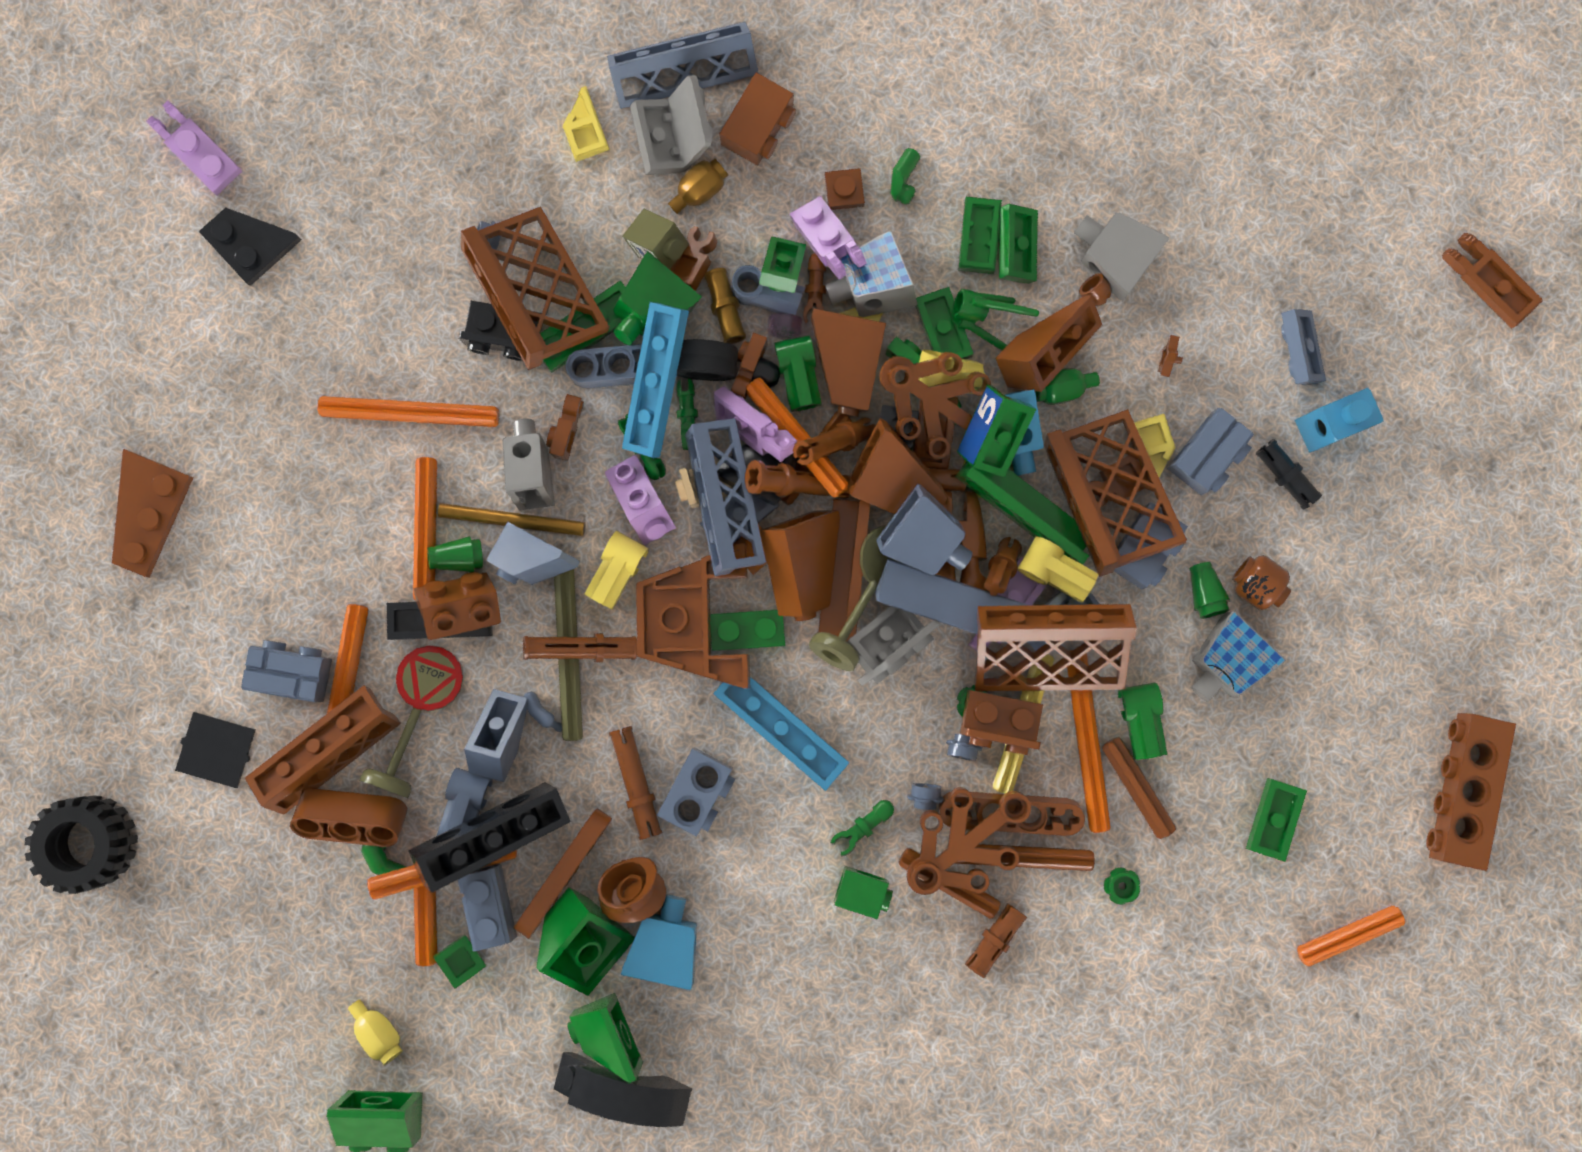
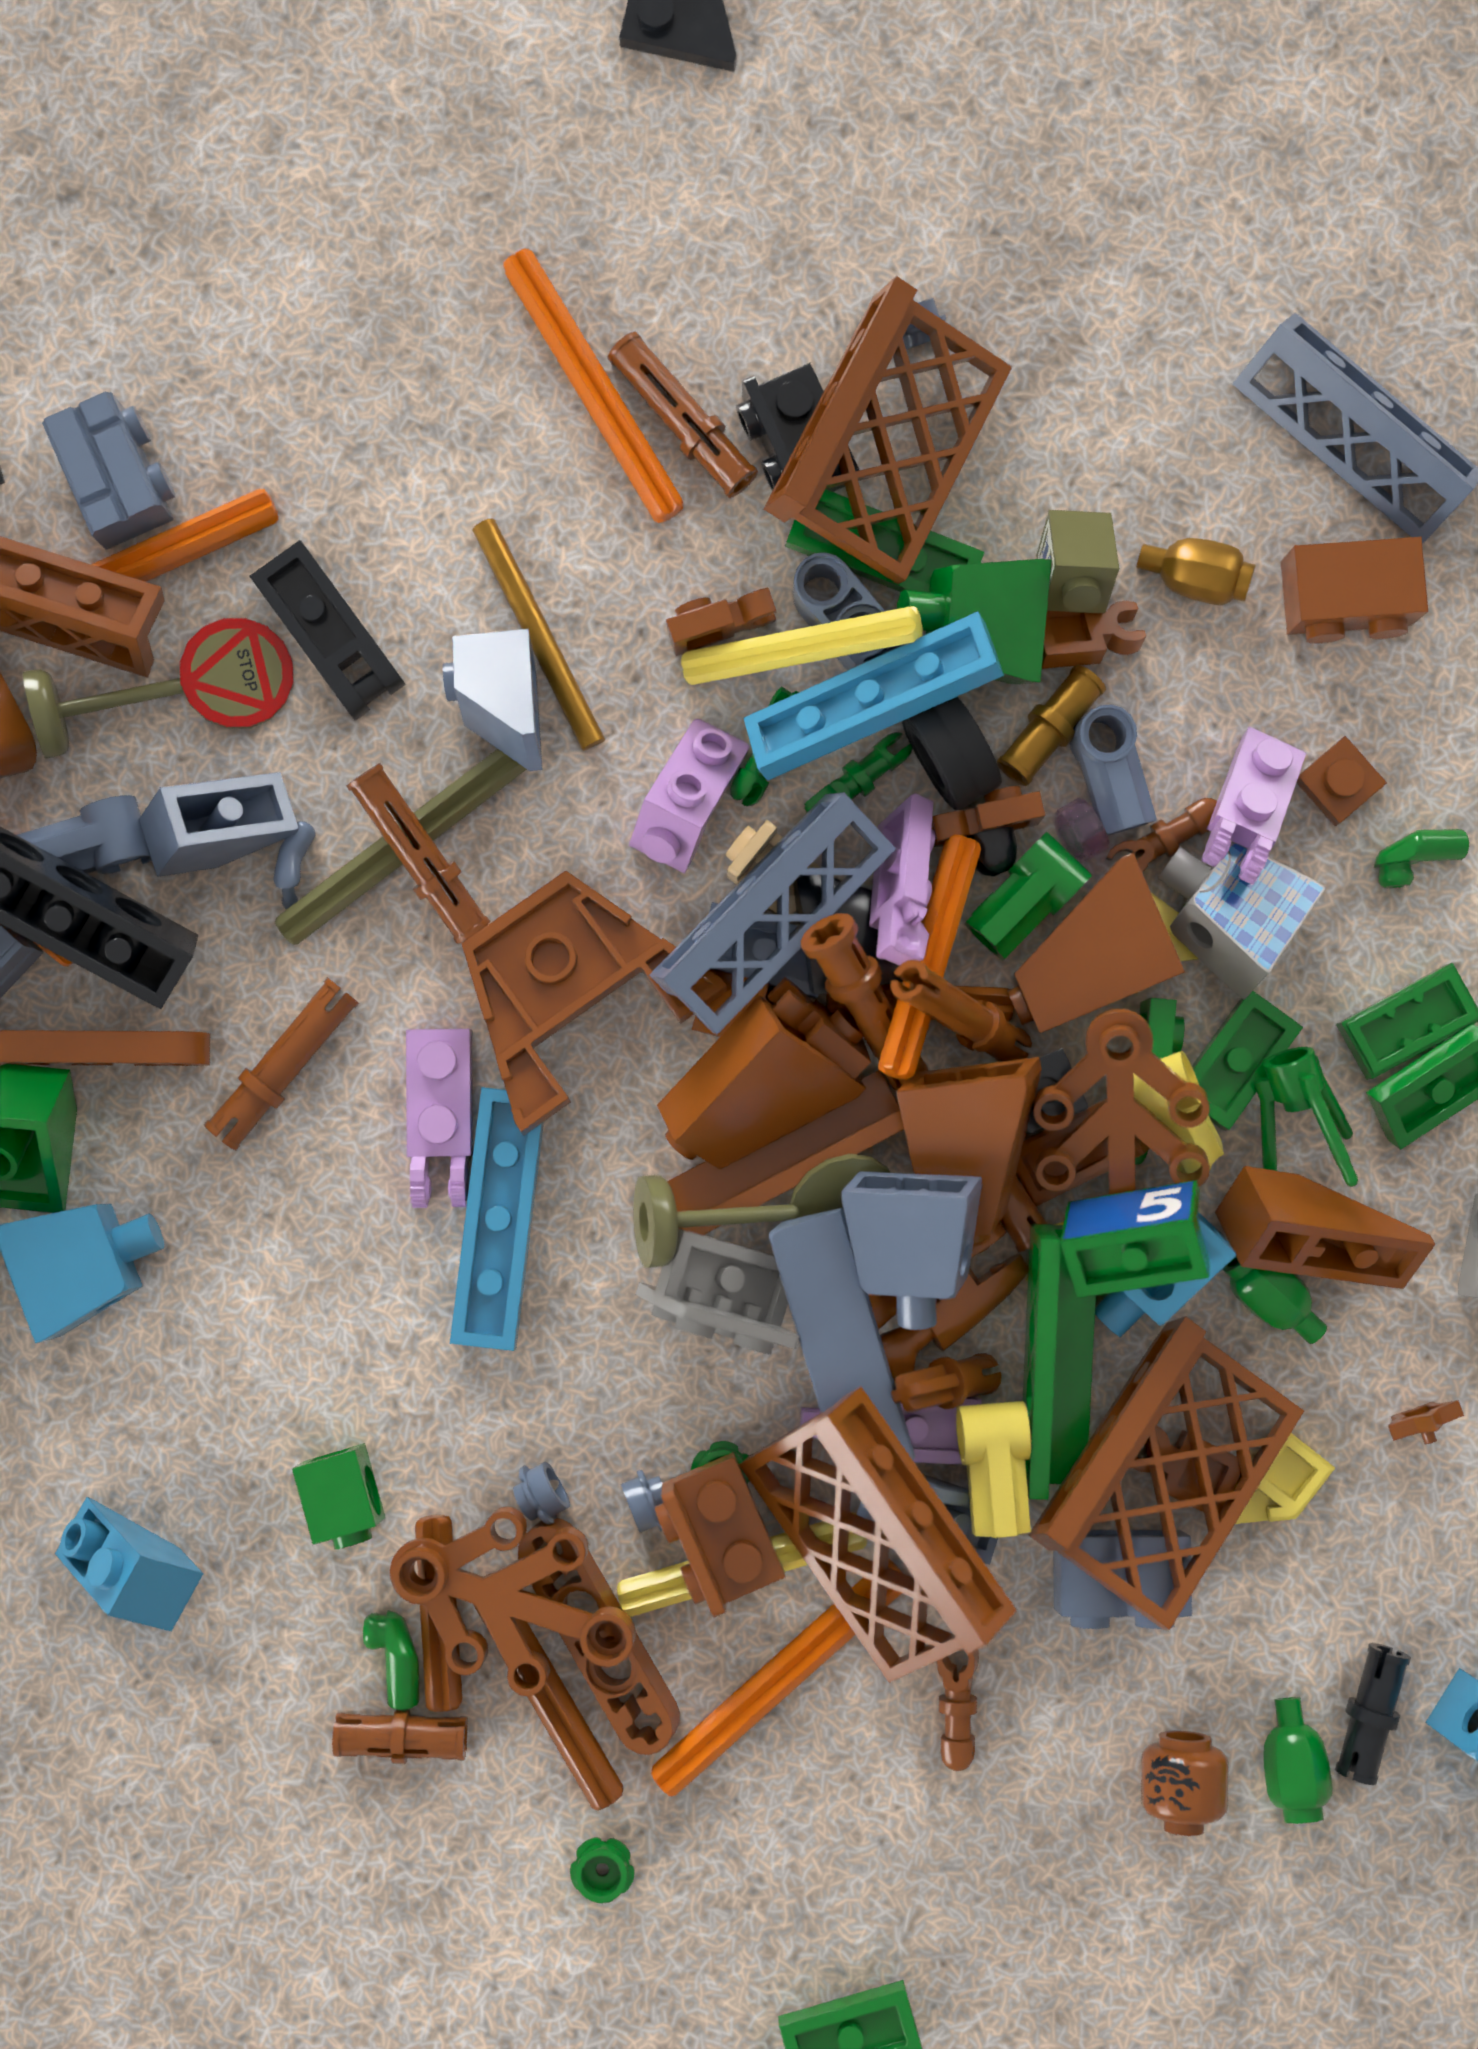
camera: 55 degrees right, 0 degrees up
dark orange wing [112,449,194,578] -> none
orange axle [413,457,437,601] -> none
dark orange bracket [414,572,501,640] -> none
green cone [427,536,483,572] -> none
light grey torso [502,419,555,511] -> none
light yellow tile [563,86,610,162] -> none
light yellow piece [584,531,649,610] -> none
dark orange piece [597,857,666,923] -> none
light grey bracket [630,75,713,175] -> none
sand blue brick [657,747,735,837] -> none
green plate [710,610,785,651] -> none
green plate [759,236,806,293] -> none
green piece [831,800,894,857] -> none
dark orange hinge [1079,273,1112,306] -> none
dark orange axle [1102,737,1176,839] -> none
green piece [1118,682,1168,760] -> none
sand blue brick [1167,408,1254,495] -> none
green cone [1189,562,1231,619] -> none
torso [1191,611,1286,702] -> none
none -> dark azure slope [55,1497,204,1632]
none -> green arm [363,1610,420,1710]
none -> lavender hinge [406,1029,473,1208]
none -> dark orange pin [608,331,758,498]
none -> light yellow axle [681,606,923,685]
none -> dark orange plate [768,977,871,1079]
none -> dark orange piece [937,1650,979,1771]
none -> green plant [1263,1697,1333,1824]

